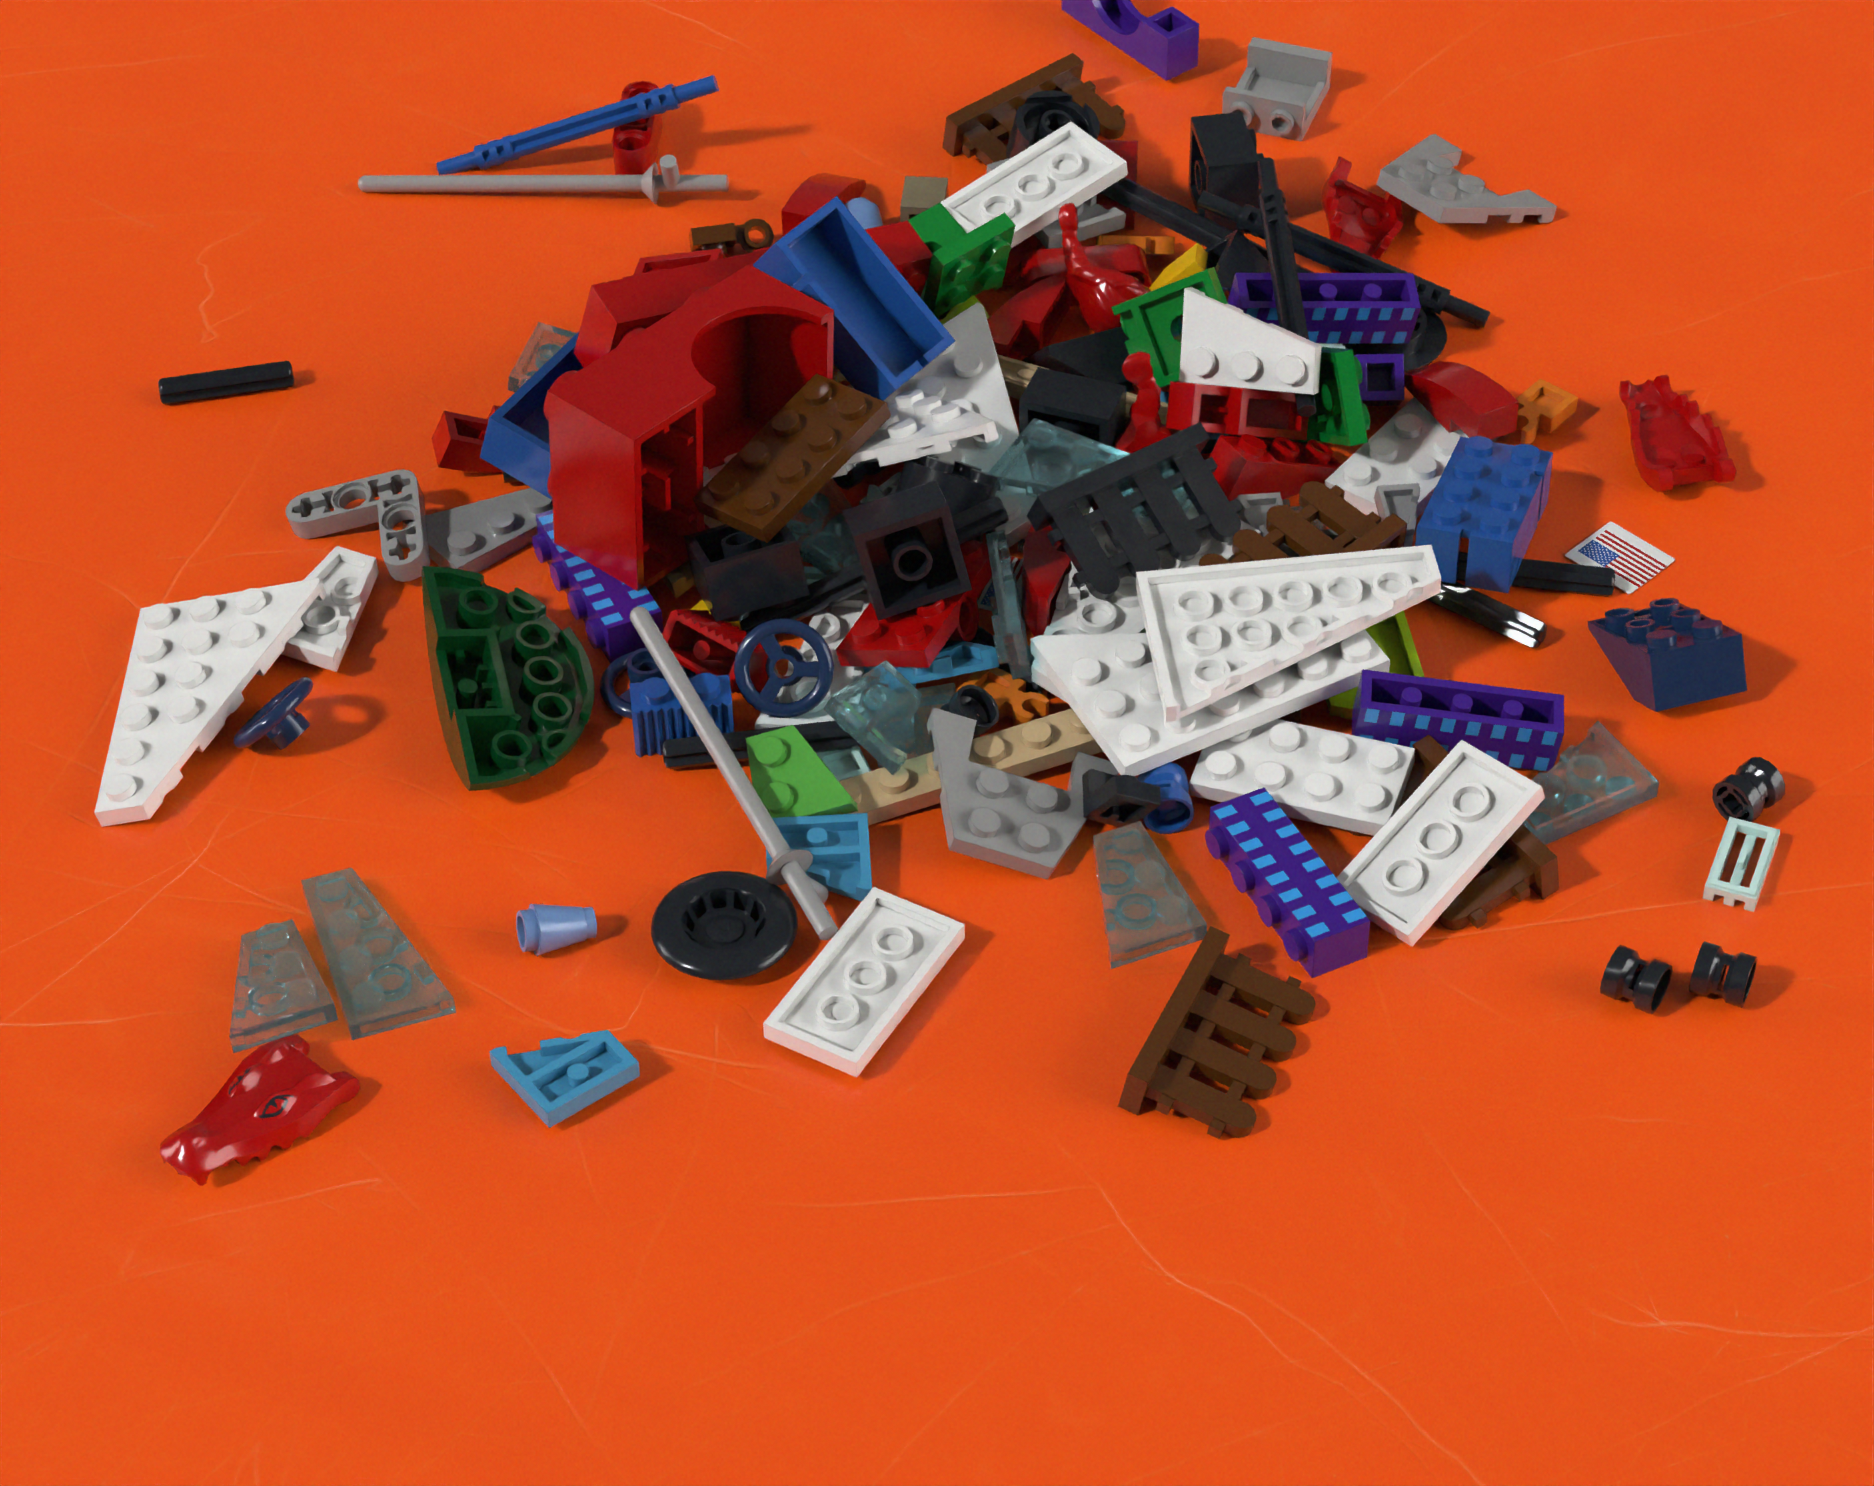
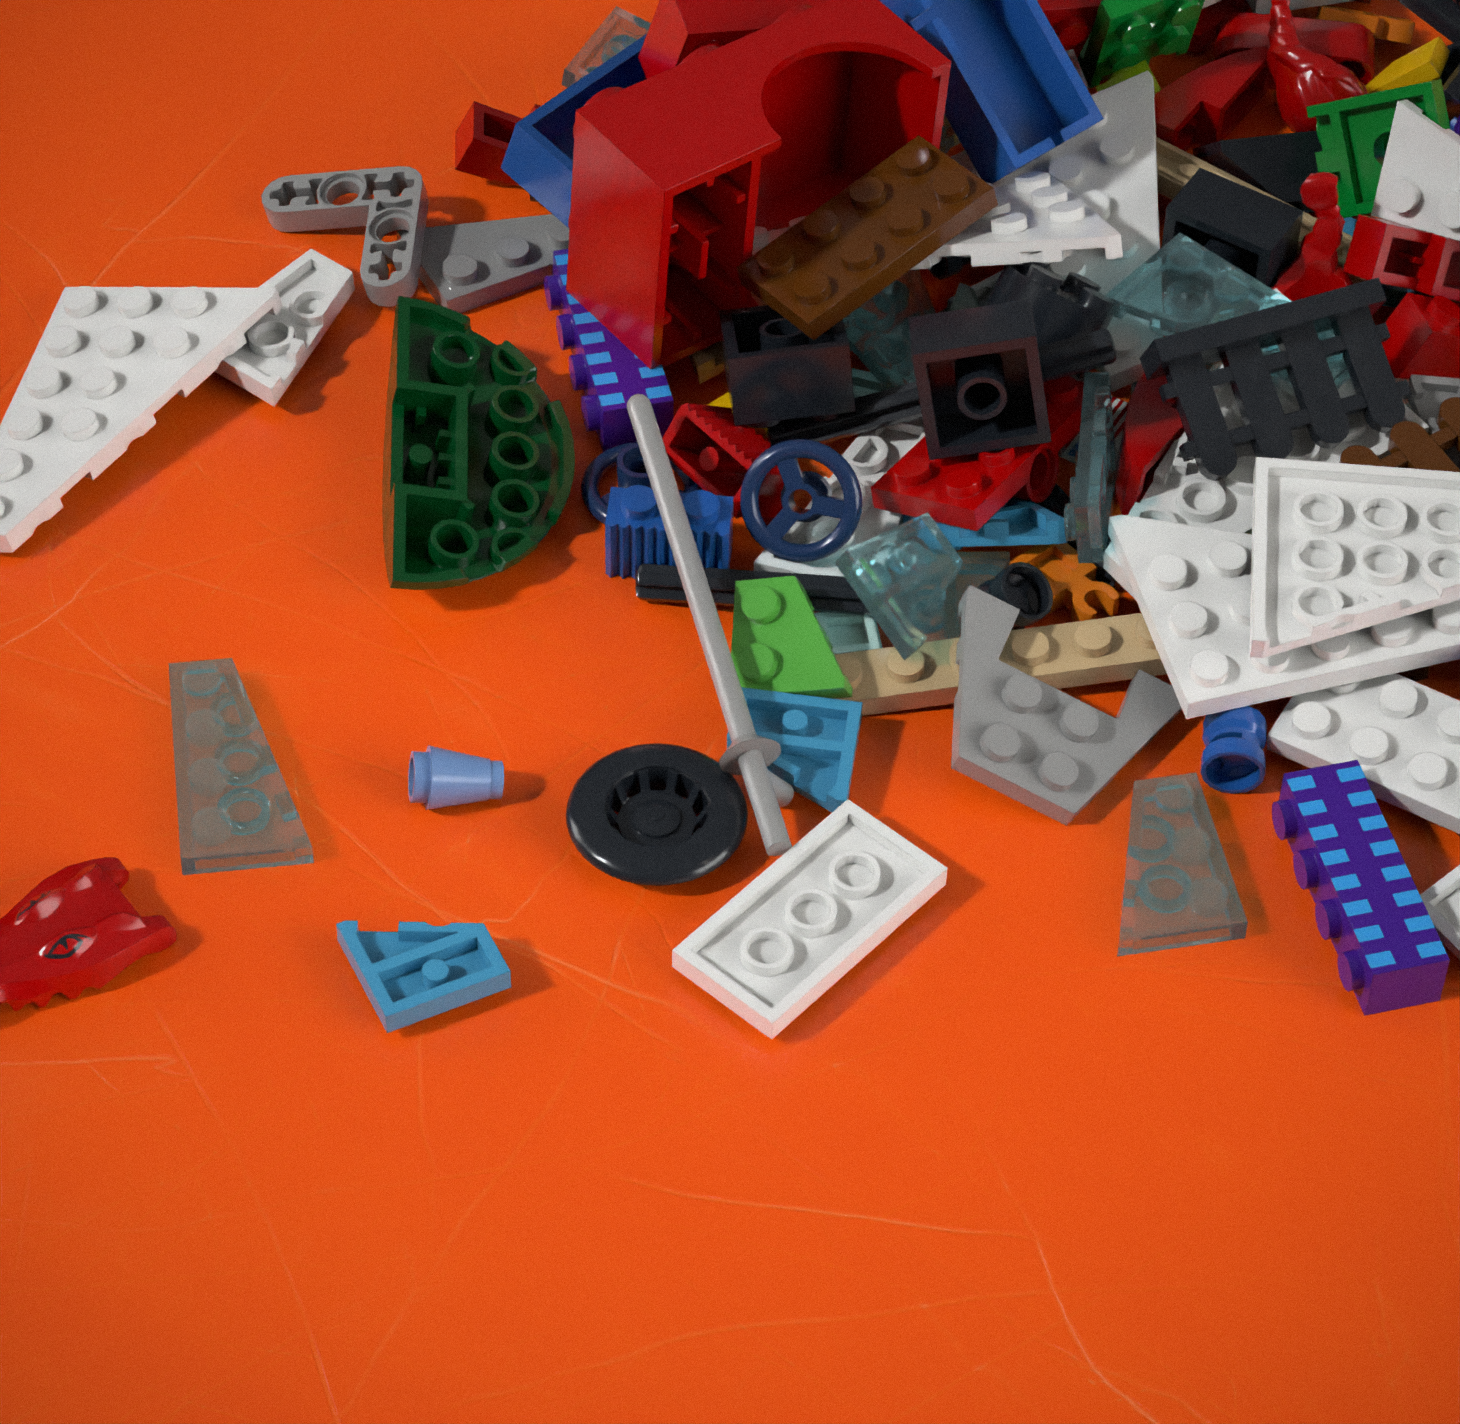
camera: 10 degrees right, 5 degrees up
black axle [158,360,294,405] -> none
clear light blue wing [229,919,338,1053] -> none
dark blue piece [233,677,313,750] -> none
black bracket [1082,769,1161,829] -> none
reddish brown fence [1118,926,1316,1139] -> none

